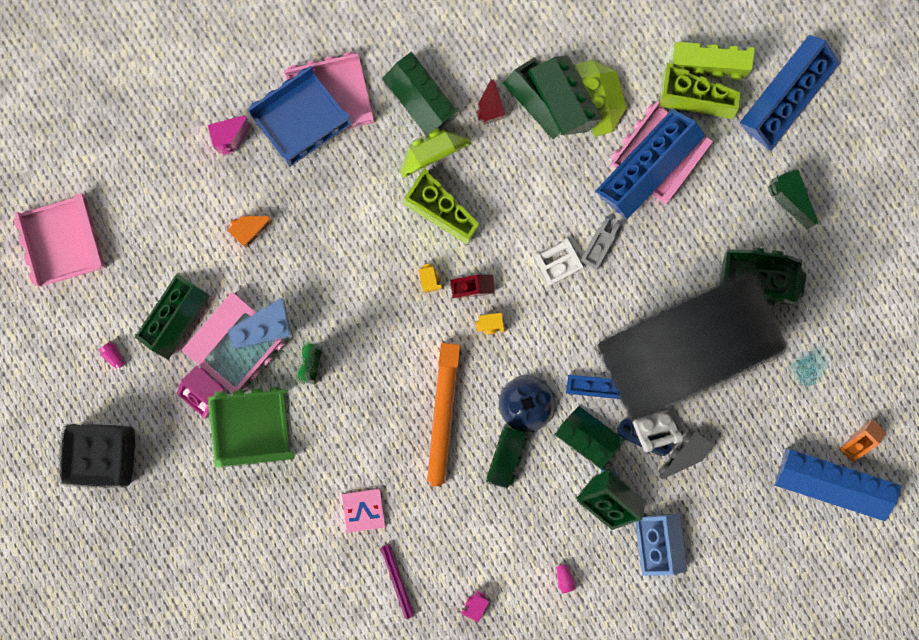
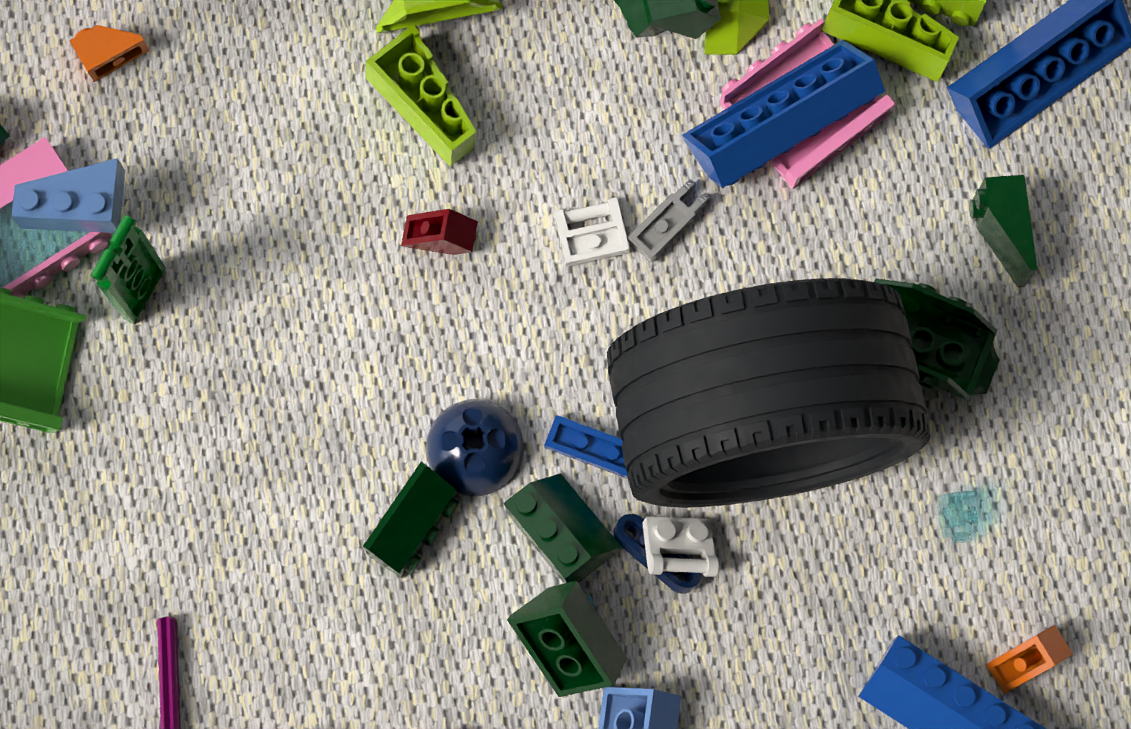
camera: 15 degrees right, 10 degrees down
bright pink tile [342,489,385,533] -> none
yellow brick [418,263,442,293] -> none
orange brick [427,343,460,487] -> none
yellow brick [475,313,504,335] -> none
dark grey slope [658,431,714,479] -> none

